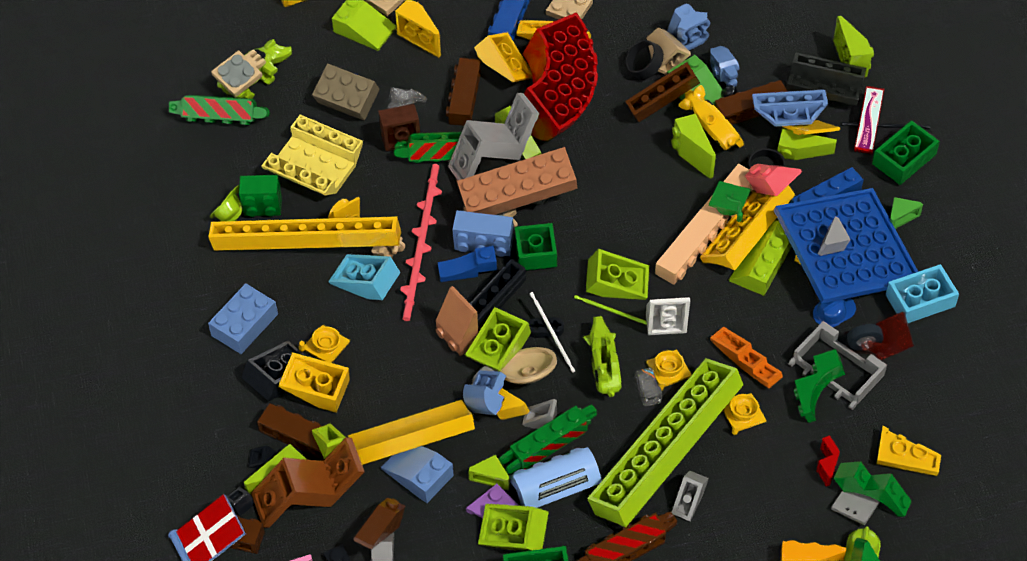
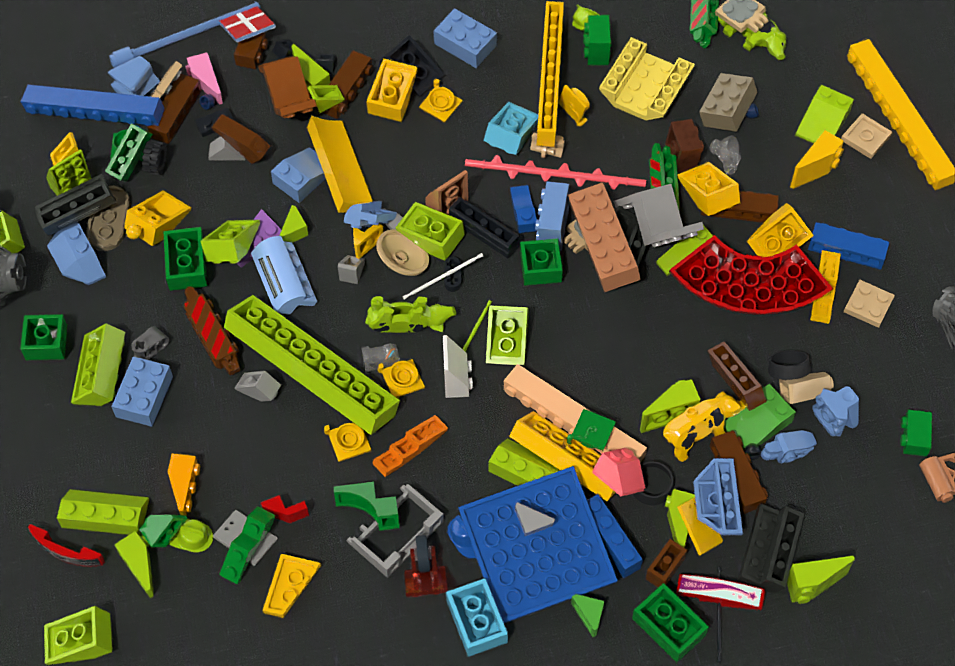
camera: 90 degrees right, 5 degrees up
green hinge [498,404,597,474] -> none
none -> reddish brown brick [646,539,687,588]
none -> yellow slope [677,162,740,216]

